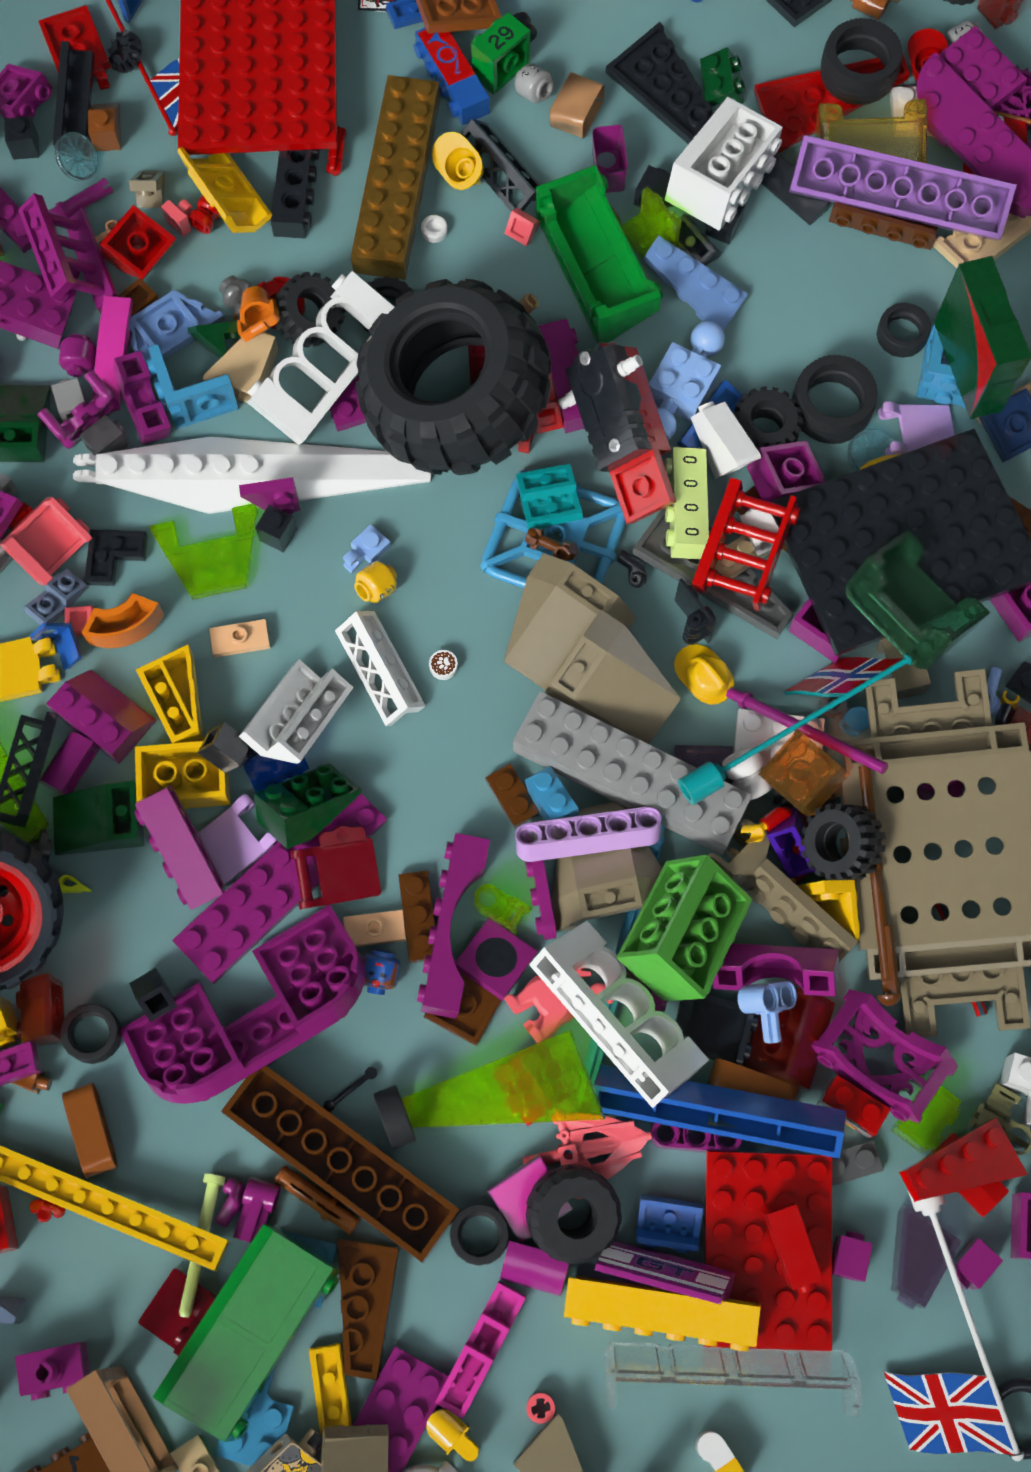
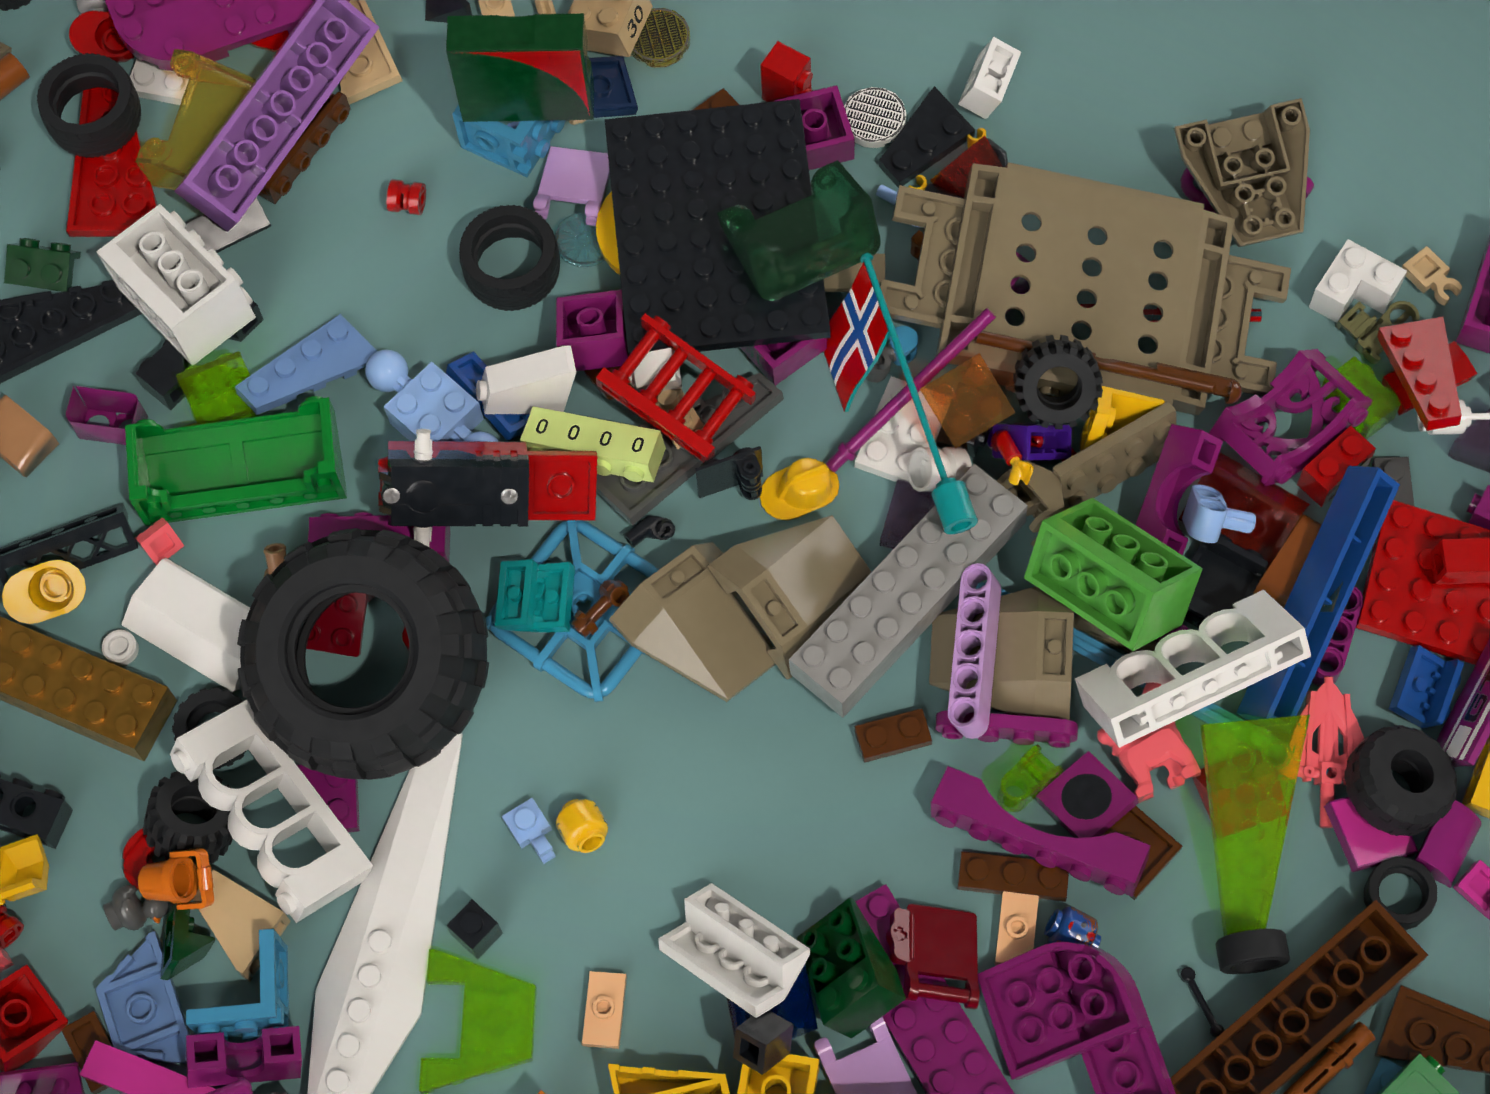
camera: 70 degrees left, 5 degrees down
magenta wing [239,477,301,515] -> none
white fence [335,611,426,726] -> none
tile [429,650,458,680] -> none
dark azure brick [525,766,580,839] -> none
black slope [665,214,722,266] -> none
black tyre [733,386,803,450] -> none
black tyre [876,302,931,358] -> none
none -> white slope [121,558,250,692]
none -> red wheel [386,179,426,215]

